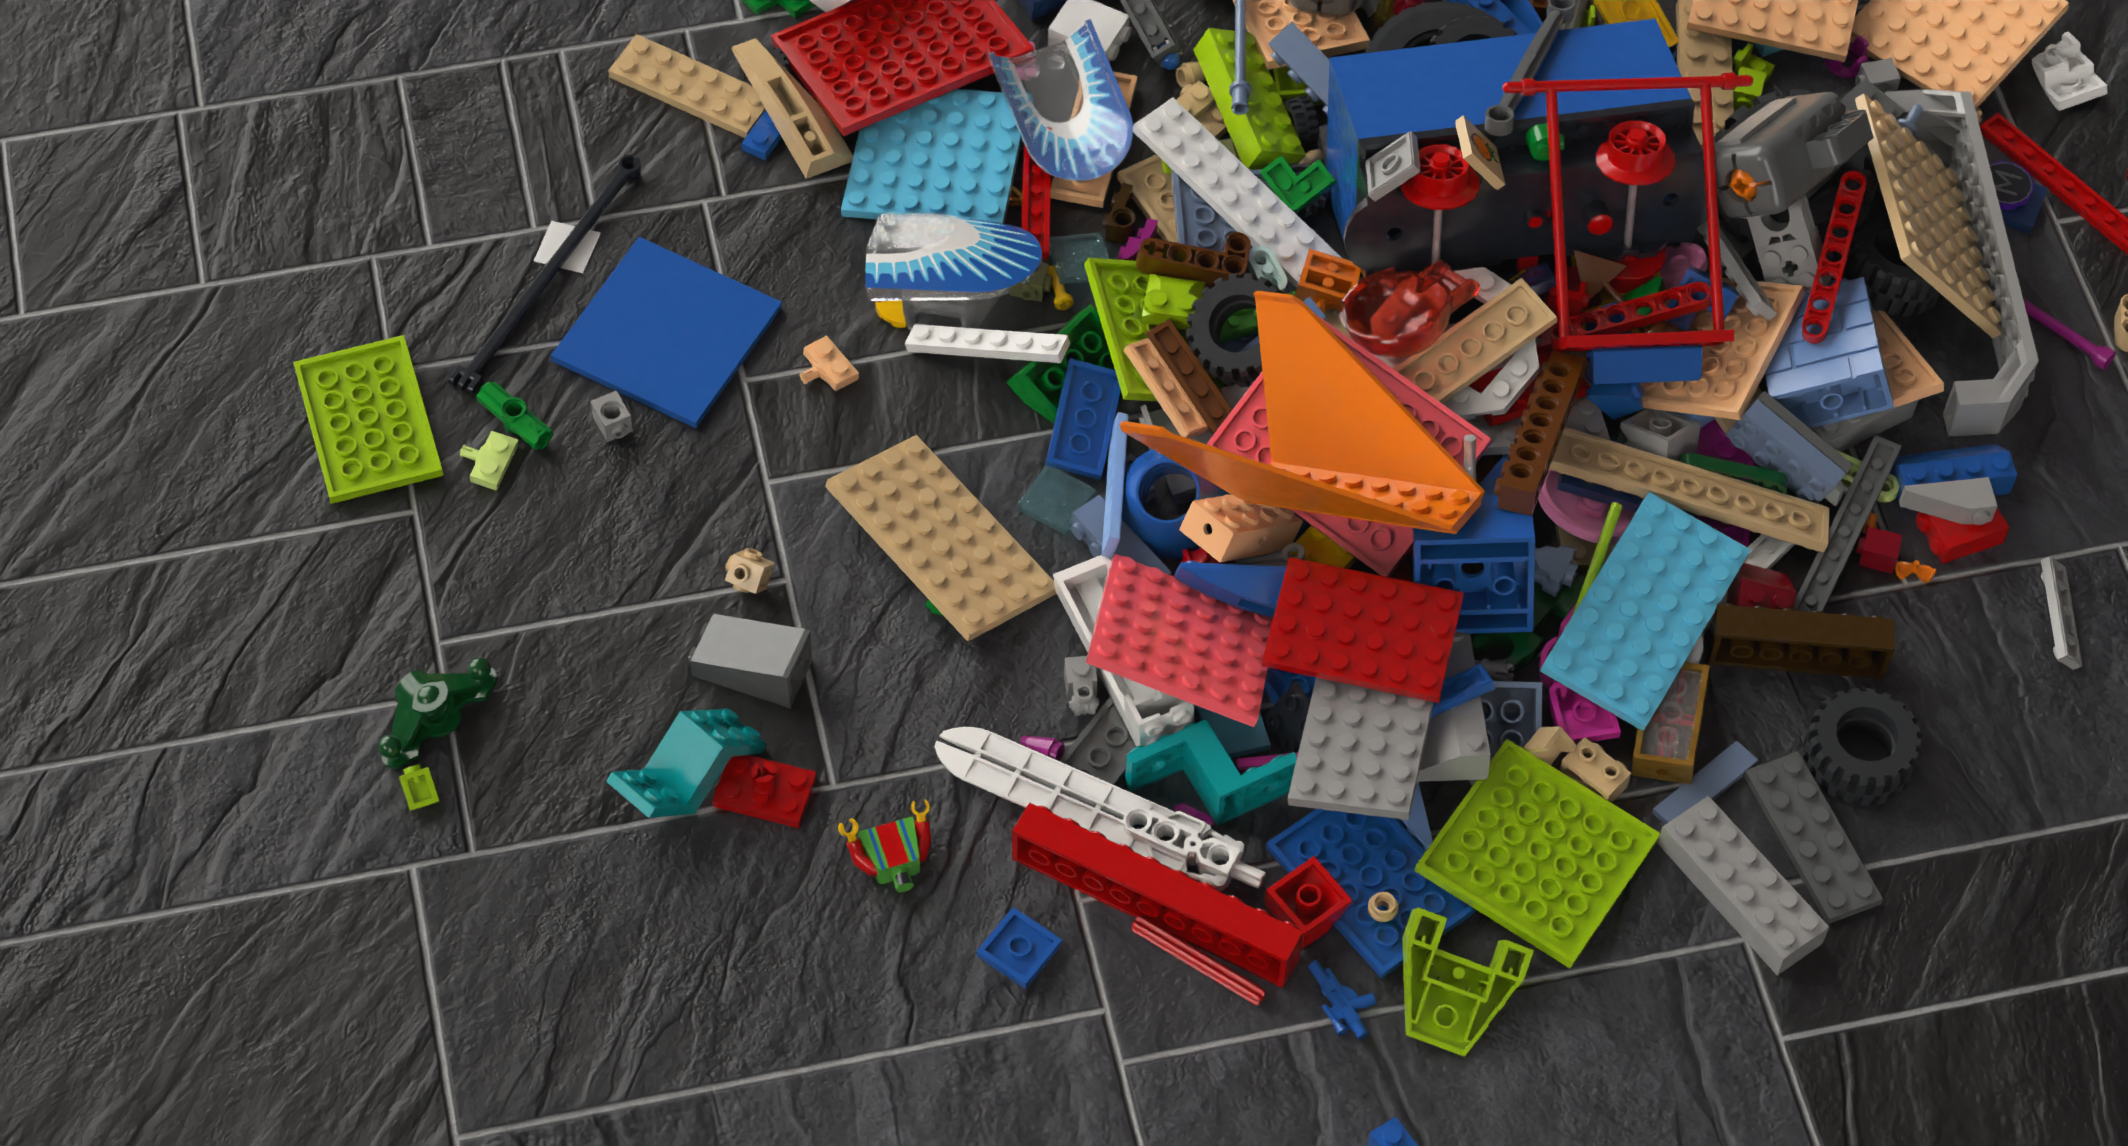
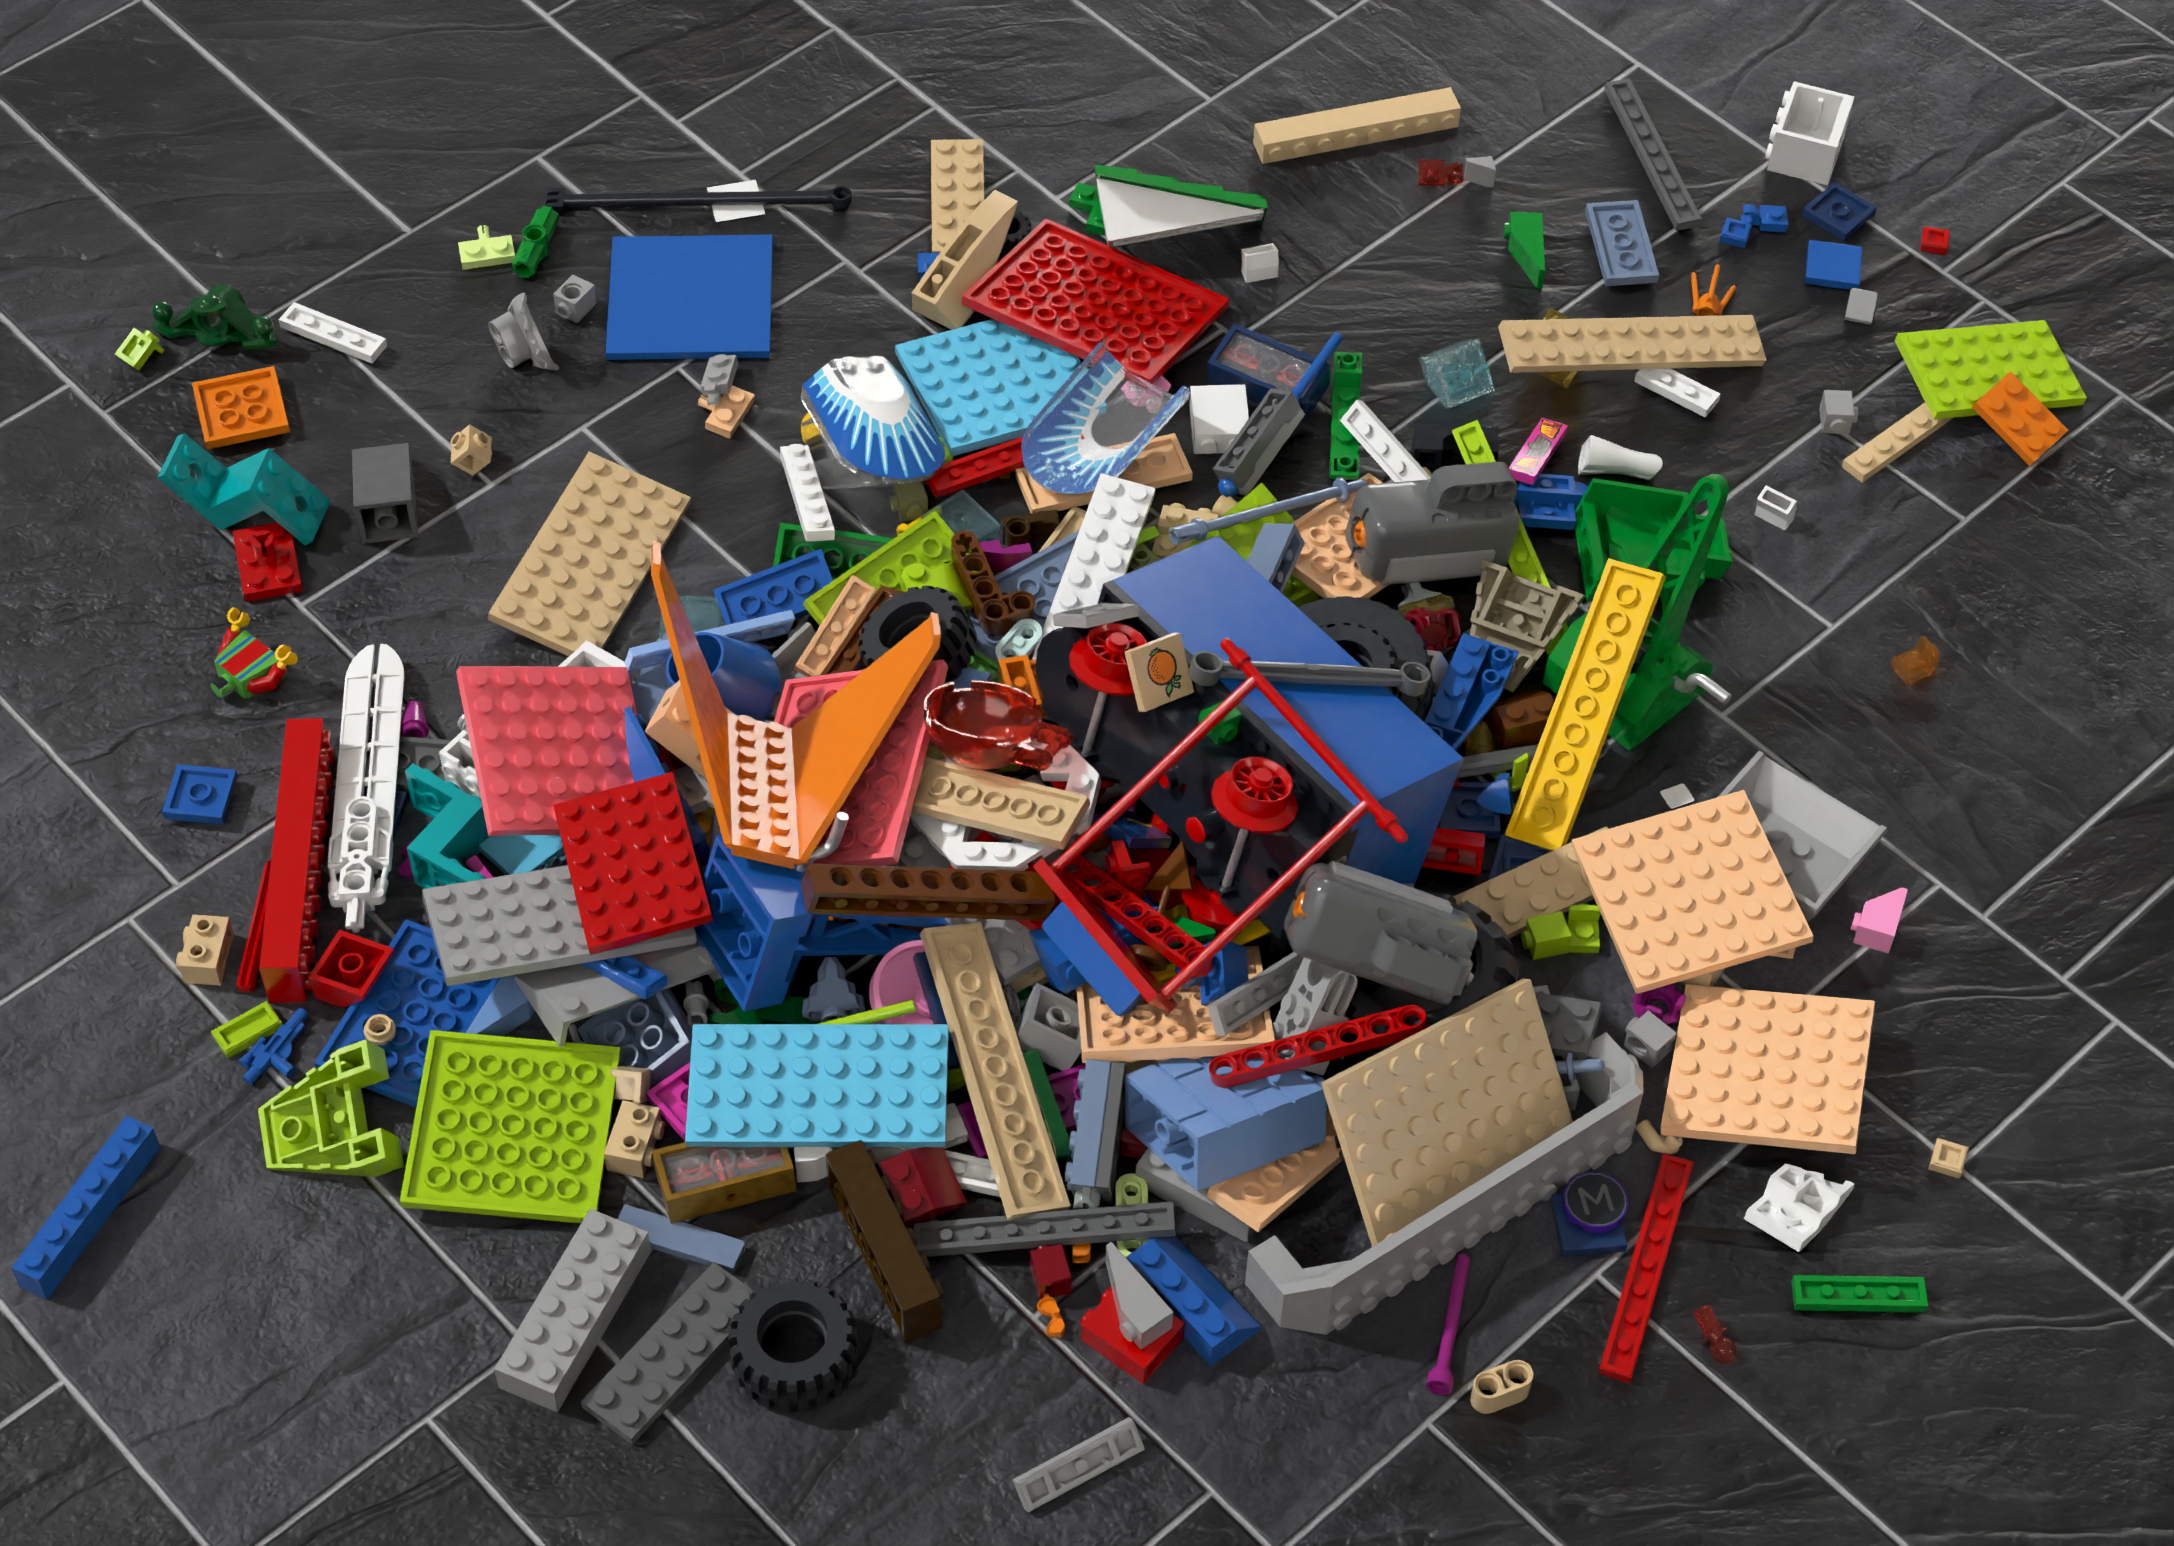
camera: 60 degrees right, 5 degrees down
lime plate [293,335,443,504] -> none
bright pink tile [1659,242,1708,288] -> none
none -> tan brick [176,914,234,986]
none -> orange plate [192,366,290,449]
none -> lime tile [211,1001,282,1059]
none -> white plate [279,302,387,363]
none -> light grey piece [488,293,559,370]
none -> light grey plate [700,354,738,406]

